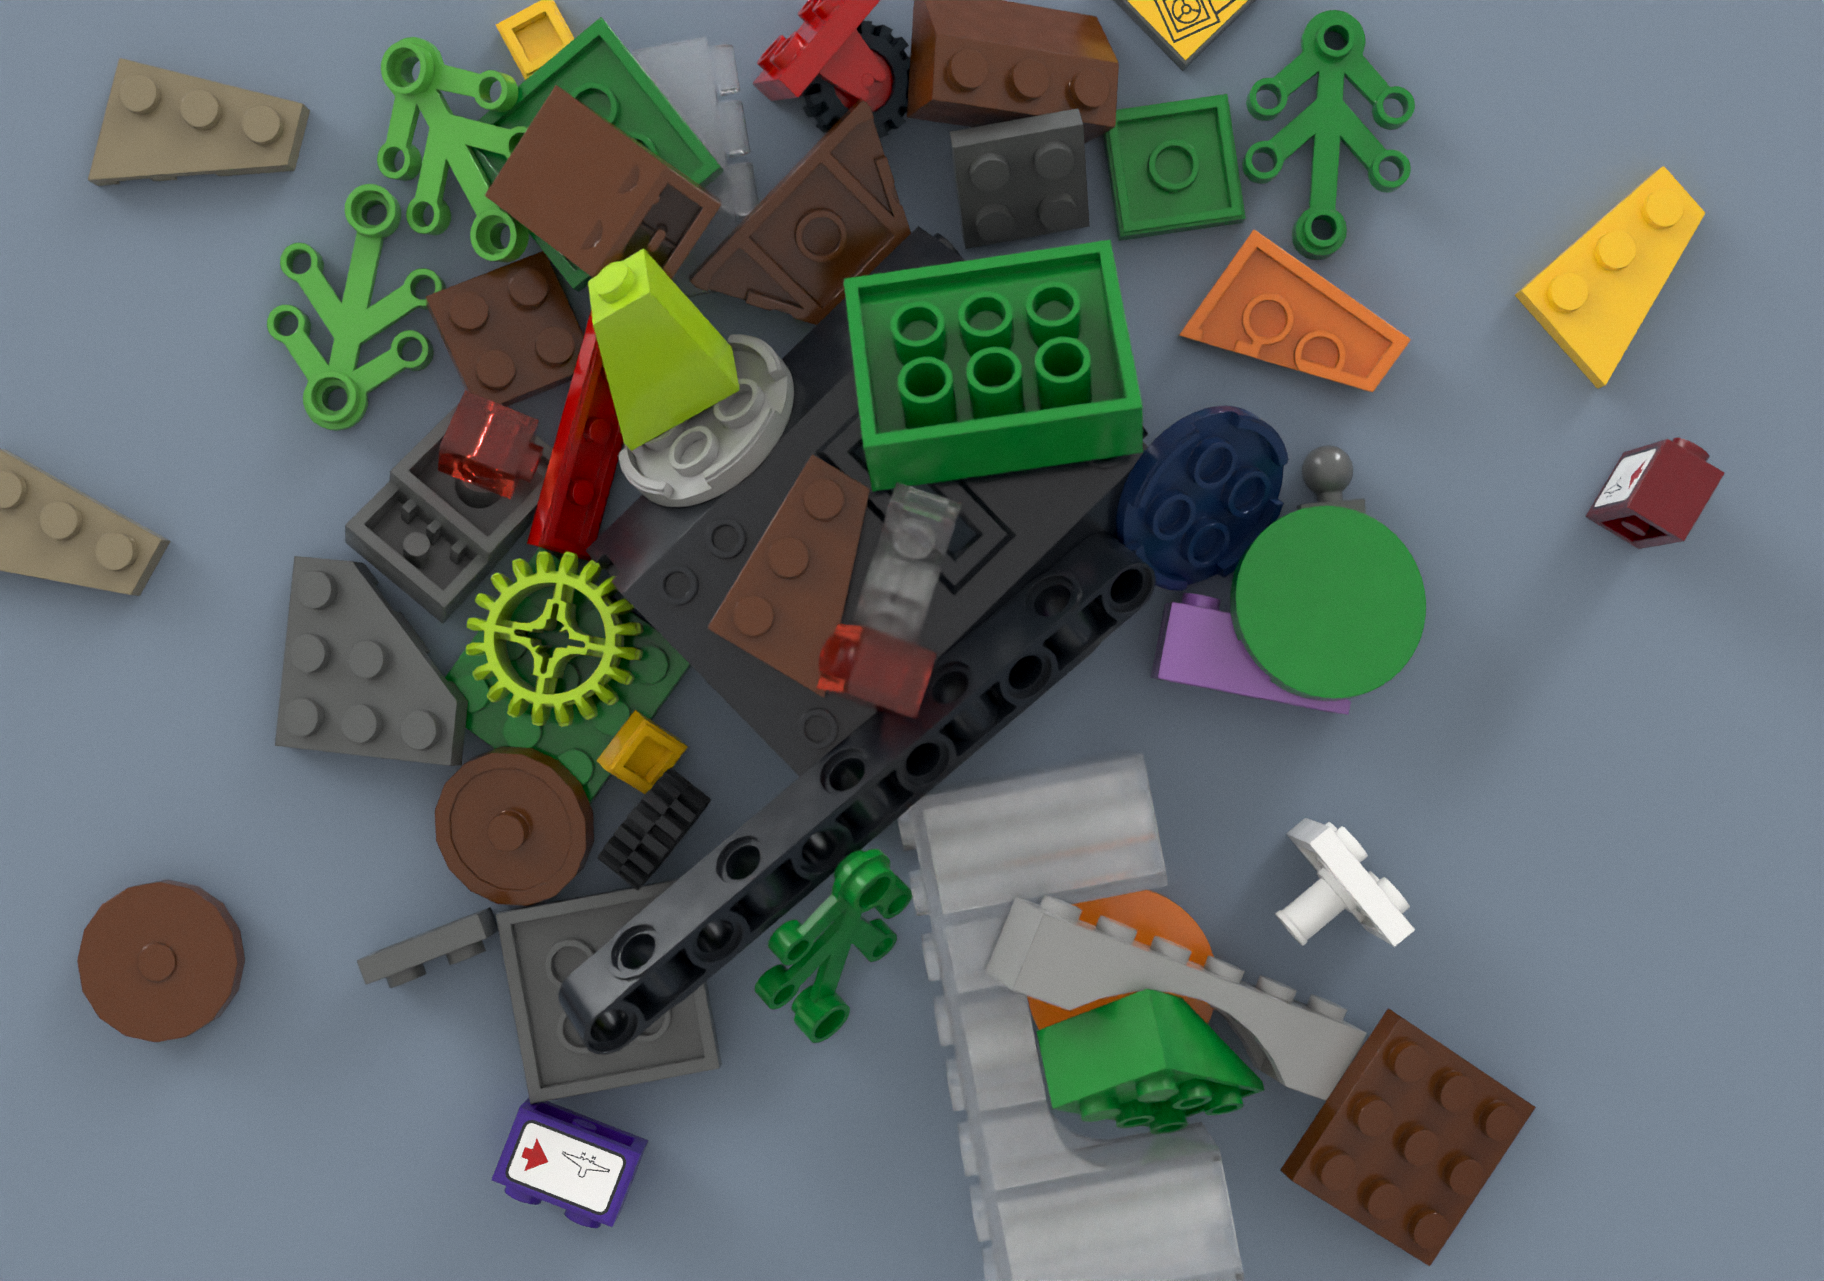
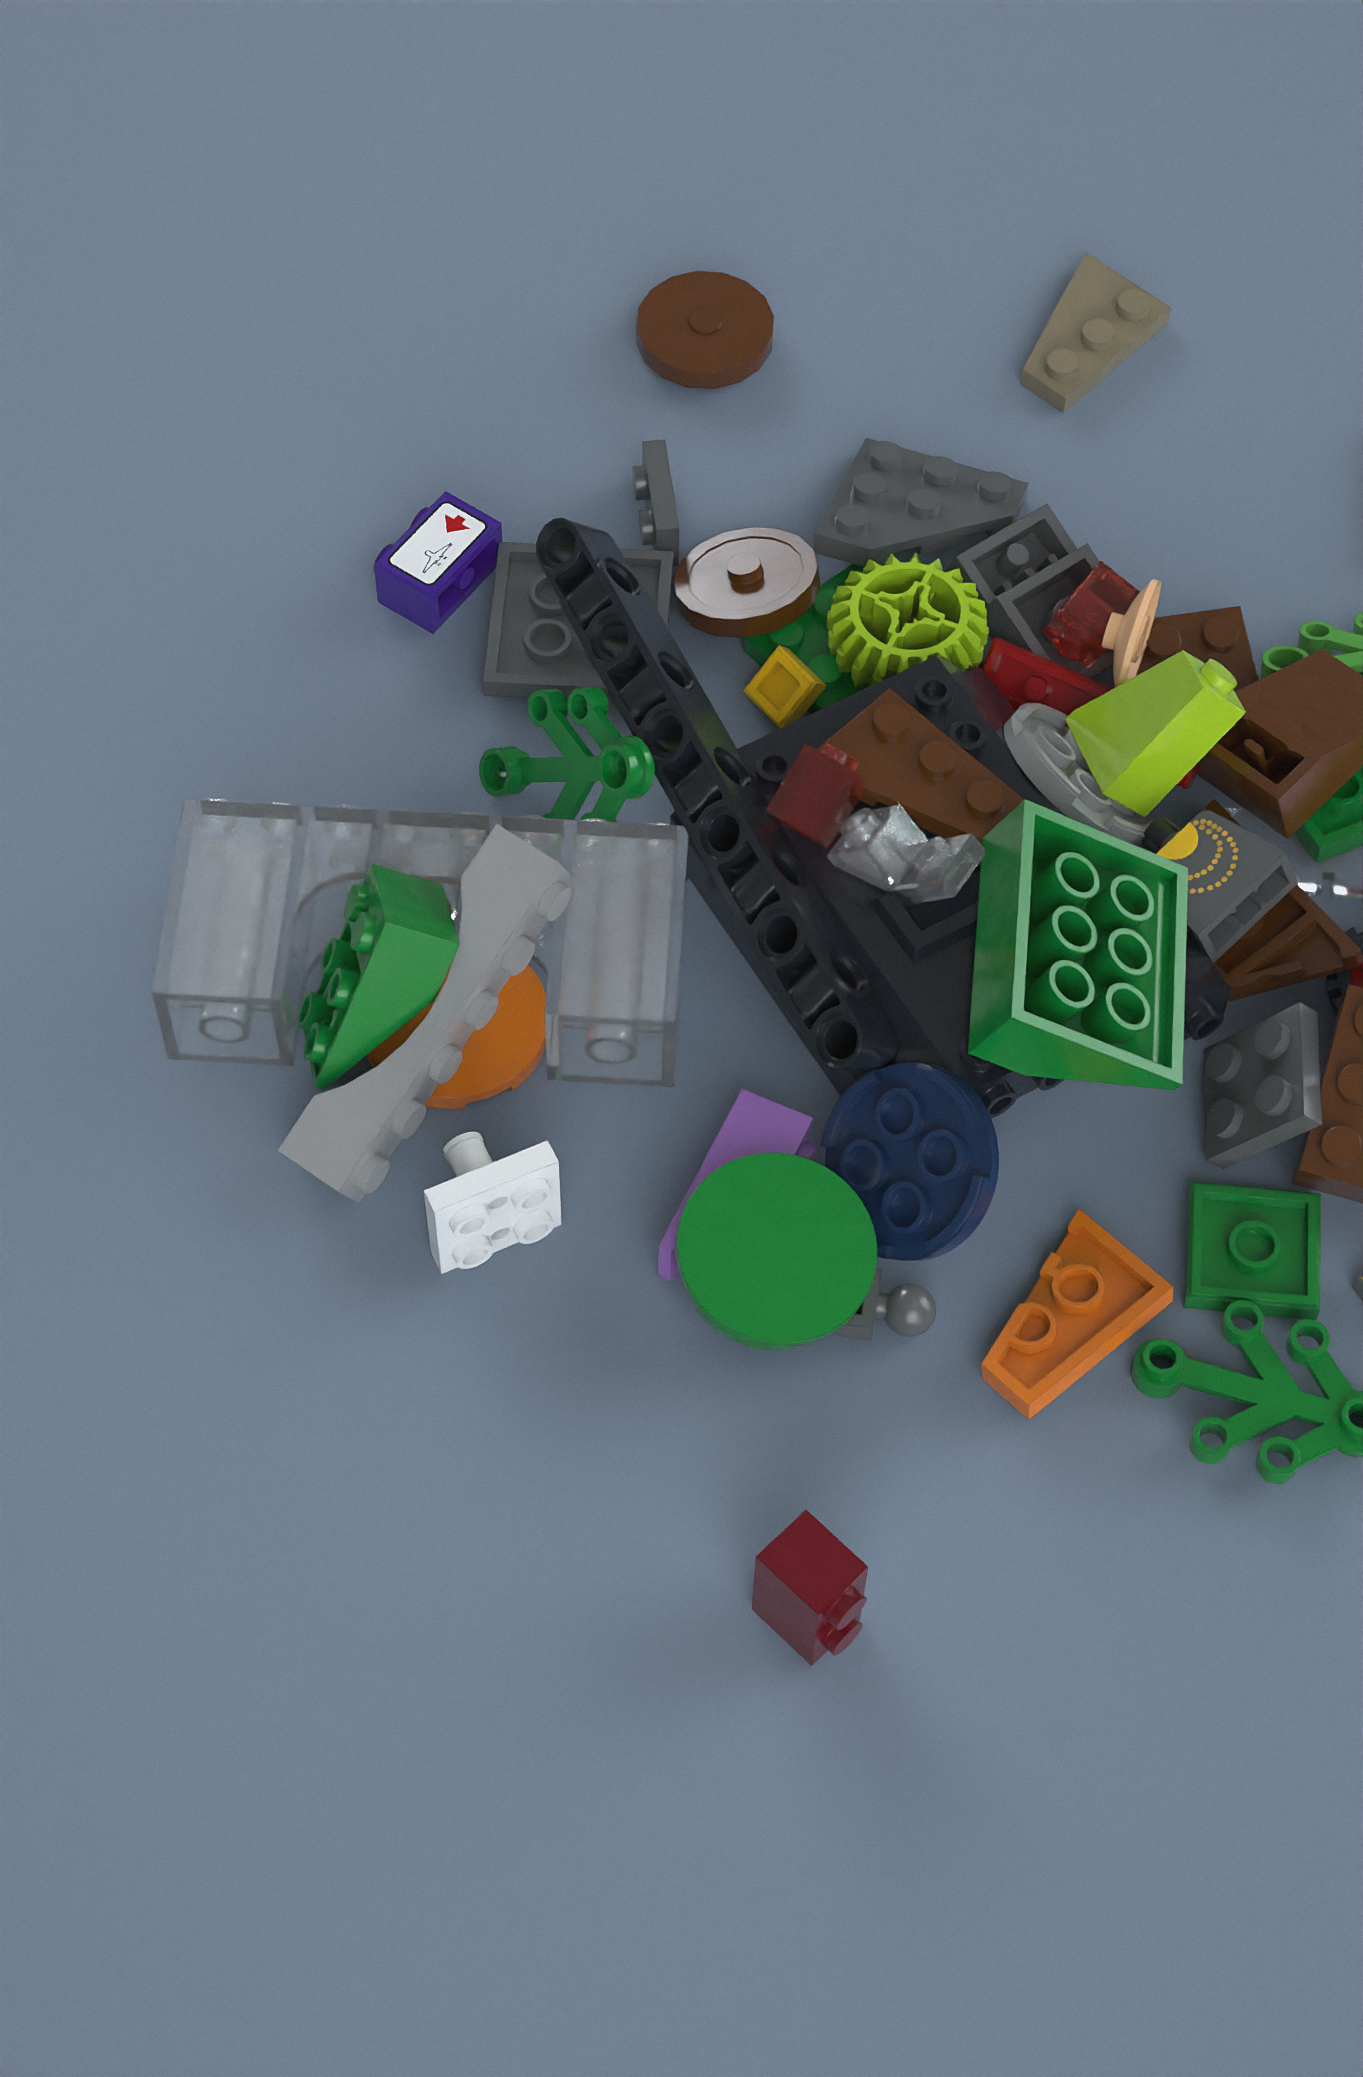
camera: 105 degrees right, 30 degrees down
bright green plant [267,184,446,431] -> none
black tyre [597,768,711,890] -> none
reddish brown plate [1280,1008,1536,1266] -> none
yellow wing [1515,166,1705,389] -> none
none -> light nougat dish [1102,579,1161,688]
none -> dark grey torso [1141,810,1299,964]

